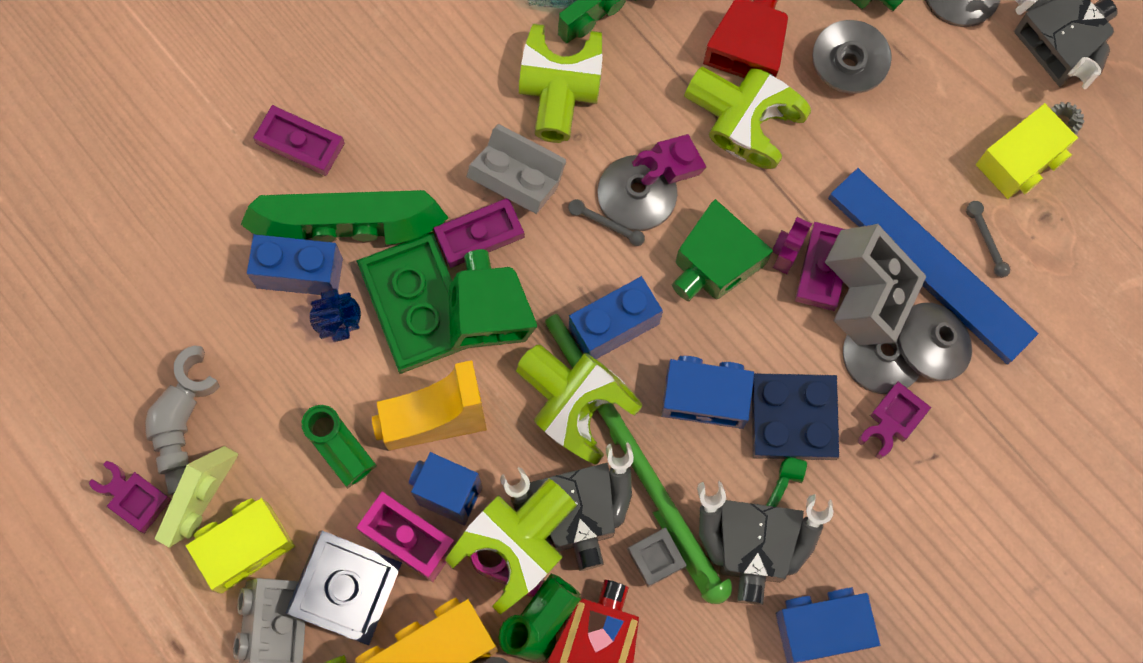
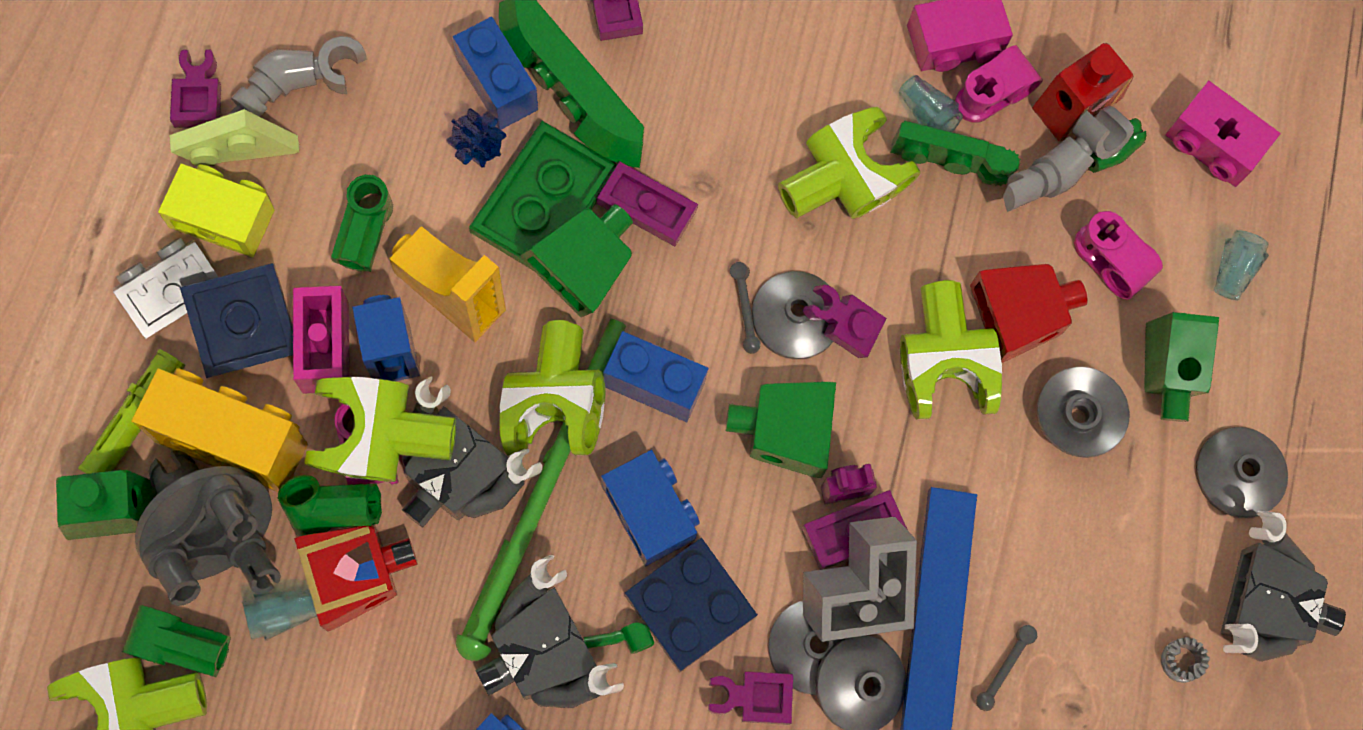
camera: 45 degrees right, 0 degrees up
light grey bracket [466,124,566,214] -> none
flat silver plate [627,527,687,587] -> none
neon yellow brick [976,103,1078,199] -> none

